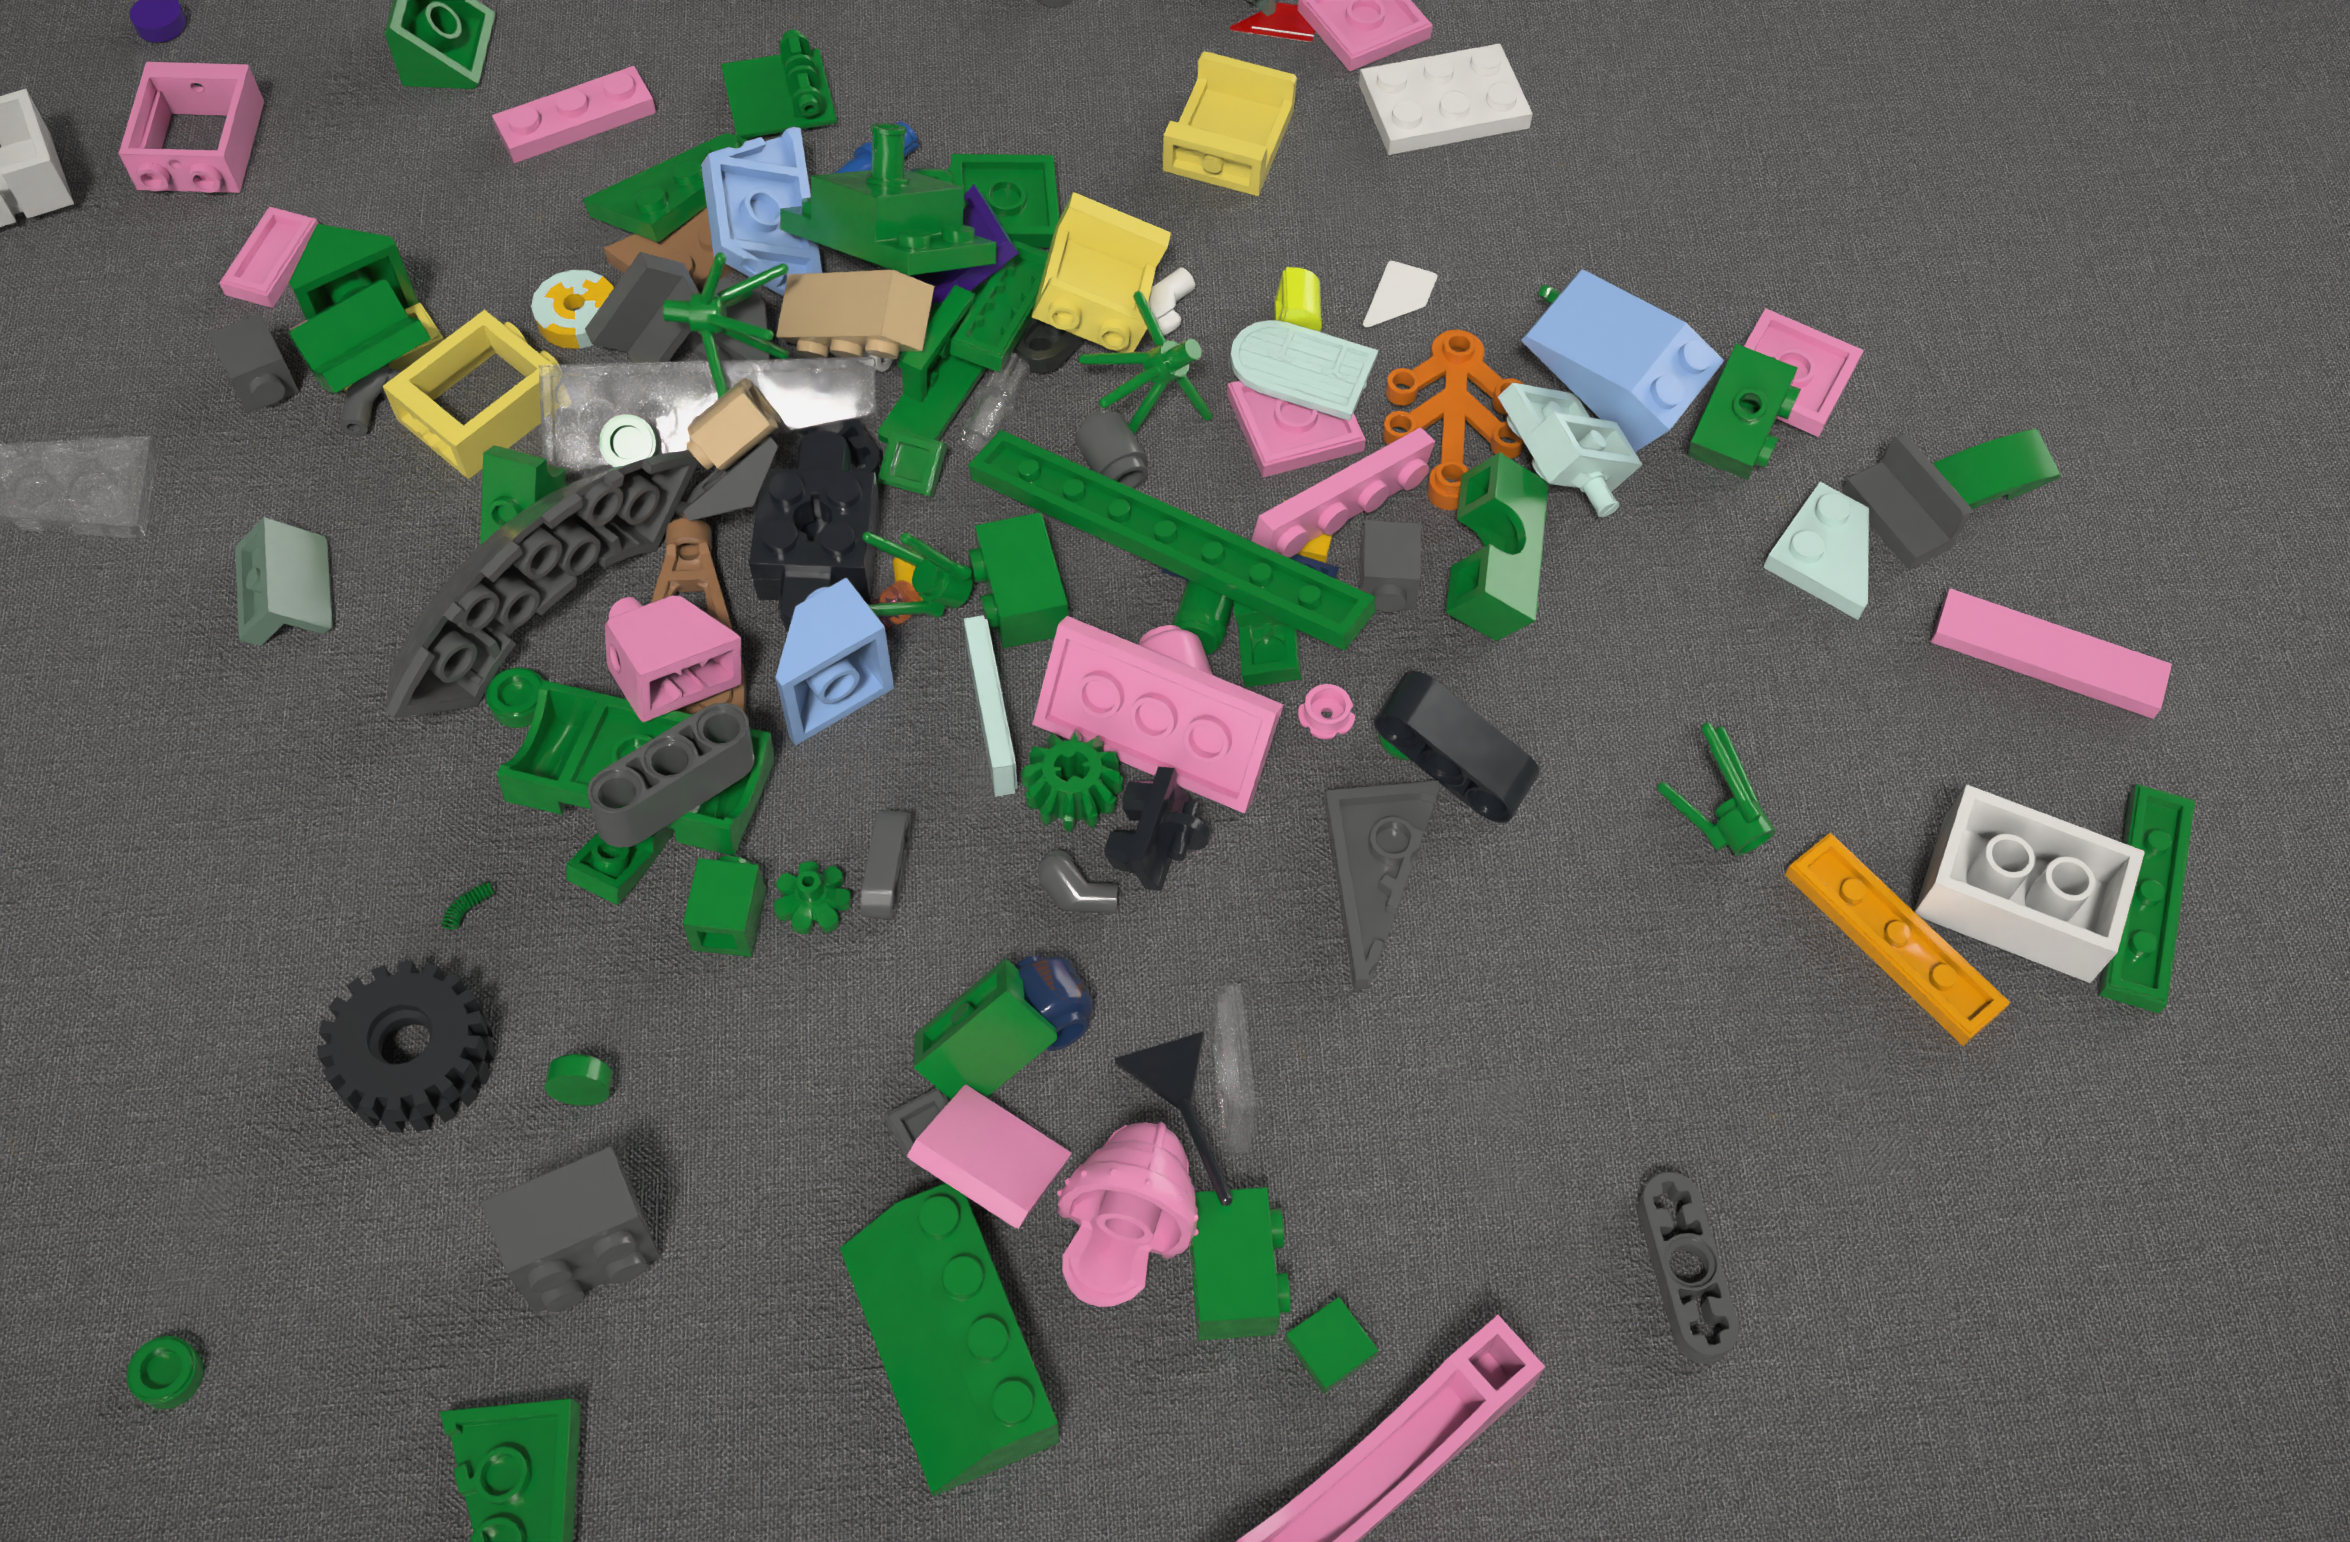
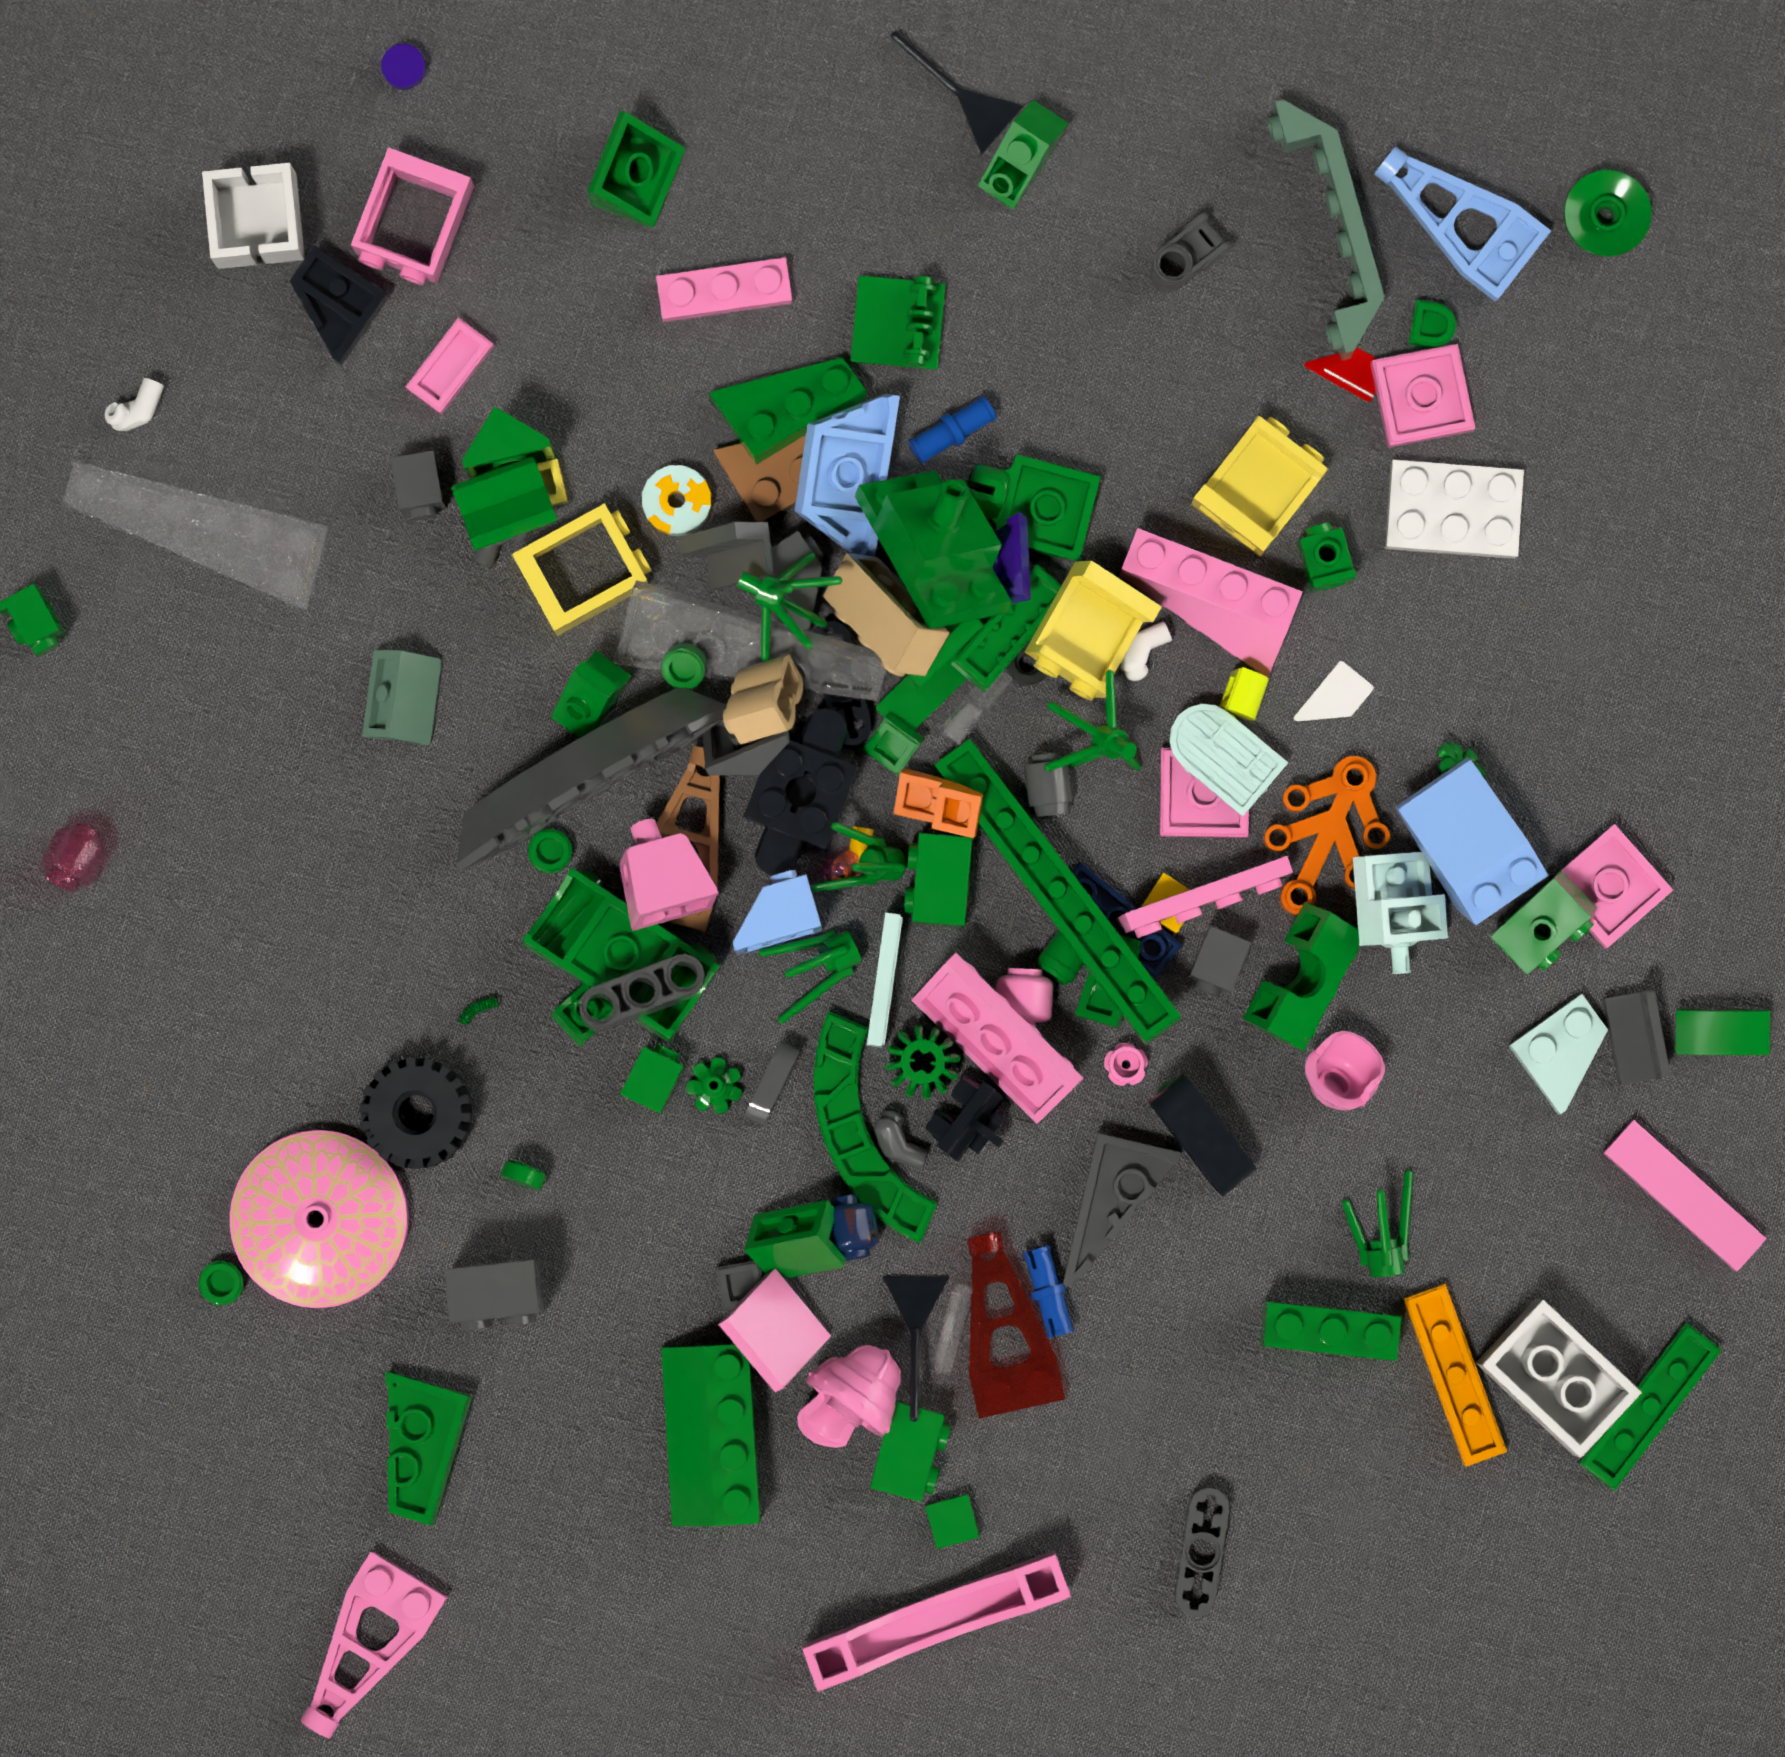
camera: 20 degrees right, 25 degrees up
none -> bright pink dish [230,1130,409,1308]
none -> black wing [290,245,388,365]
none -> green plant [759,930,862,1024]
none -> green tile [813,1011,937,1244]
none -> orange slope [893,768,983,838]
none -> clear red plate [966,1231,1065,1419]
none -> blue pin [1022,1245,1075,1339]
none -> bright pink wedge [1119,528,1303,677]
none -> green brick [1259,1301,1401,1361]
none -> green brick [1297,523,1357,594]
none -> bright pink helmet [1305,1031,1385,1111]

